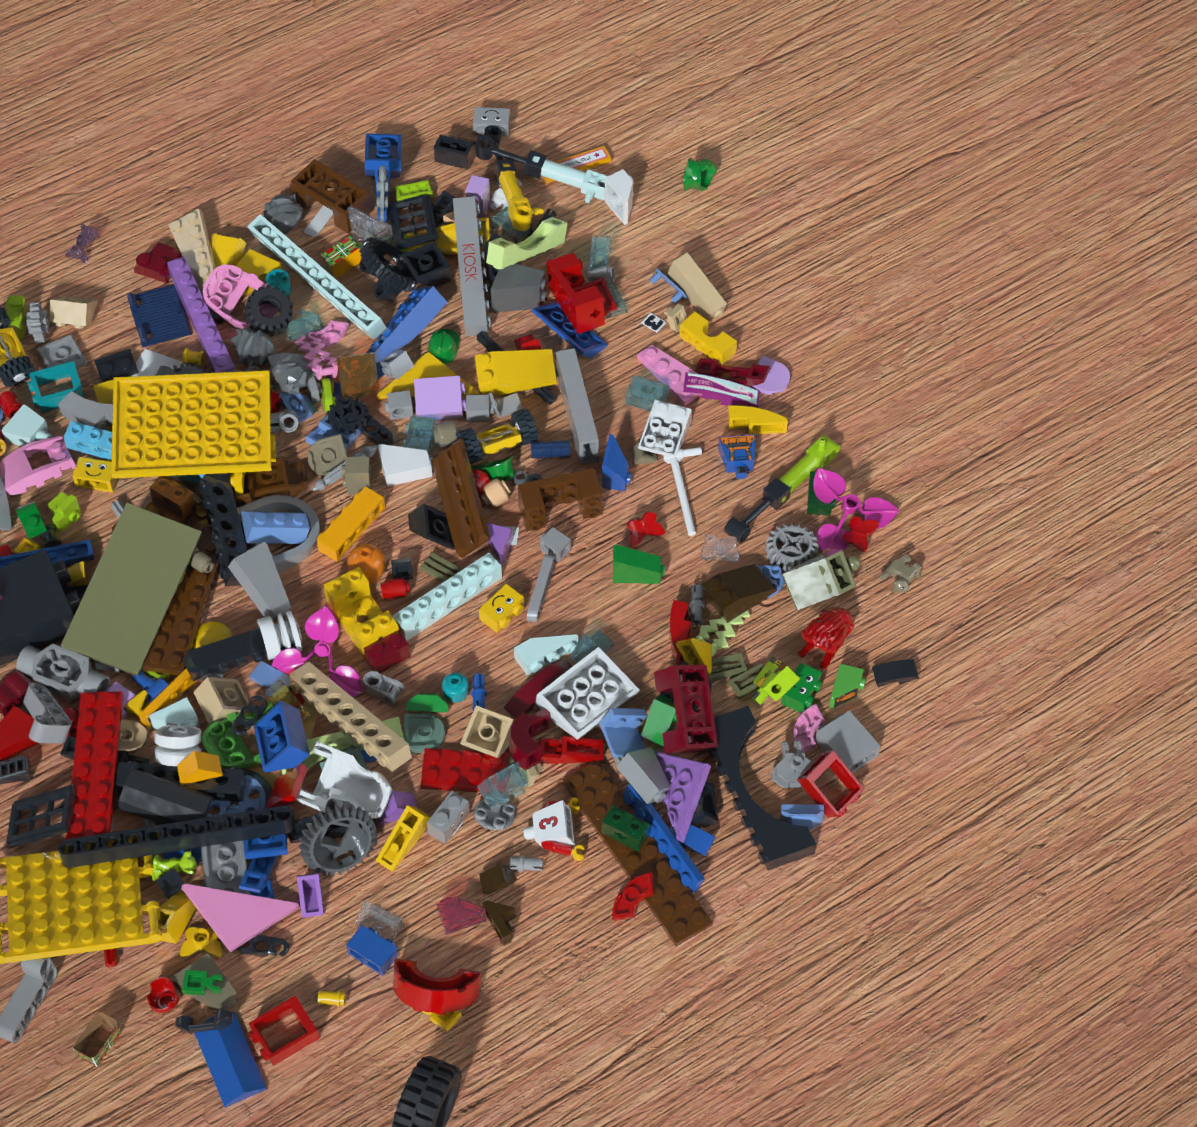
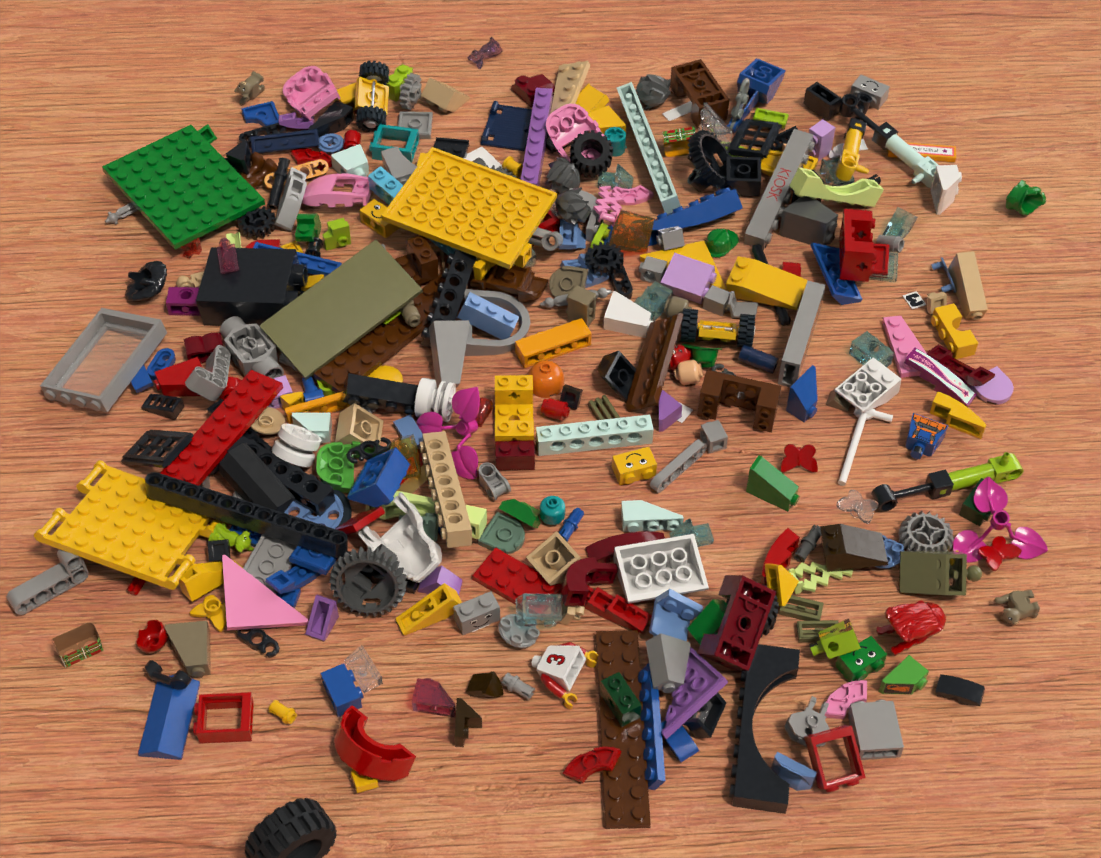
camera: 30 degrees right, 5 degrees down
light orange slope [177,751,223,785] -> none
green plate [182,970,223,995] -> none

